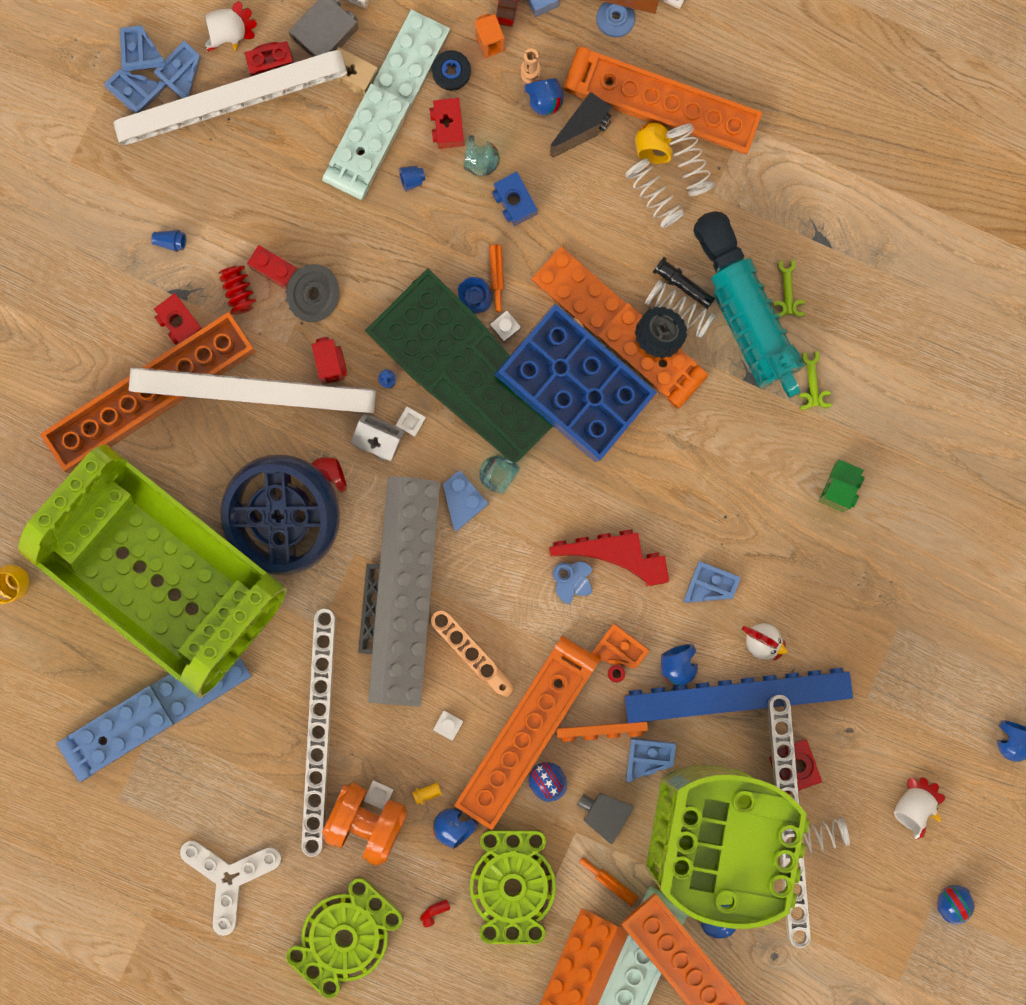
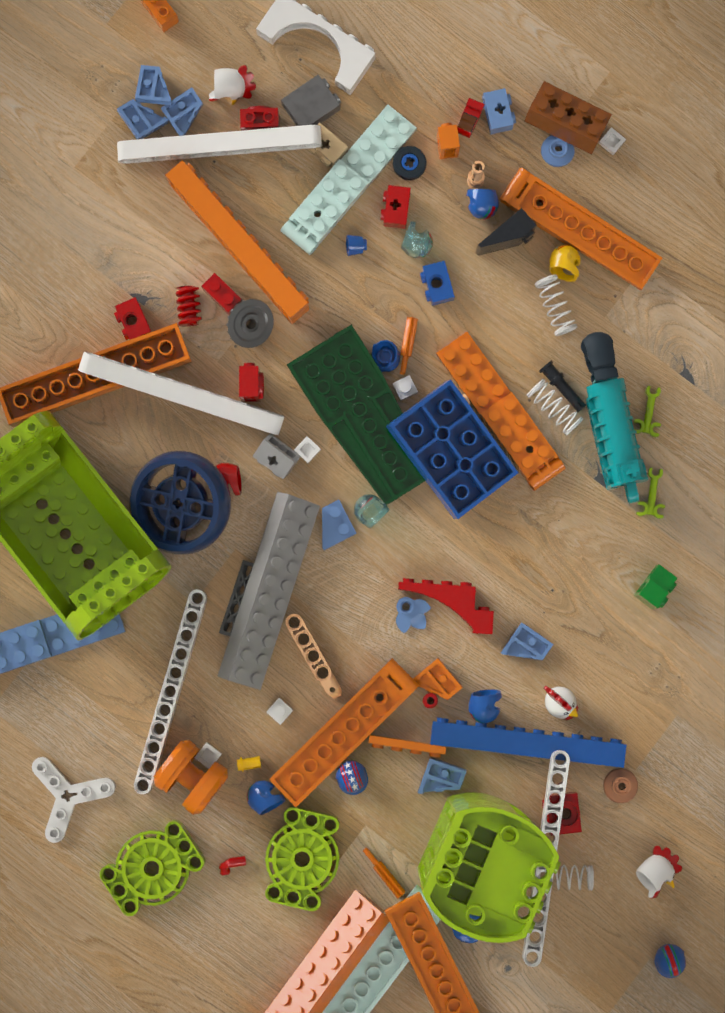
camera: 15 degrees right, 0 degrees up
blue cone [151,230,186,252] -> none
blue axle [378,369,396,389] -> none
dark grey torso [577,792,634,844] -> none
black wheel [635,307,687,359] -> none
white piece [666,124,715,196] -> none
none -> orange brick [165,160,309,324]
none -> nougat piece [603,768,638,803]

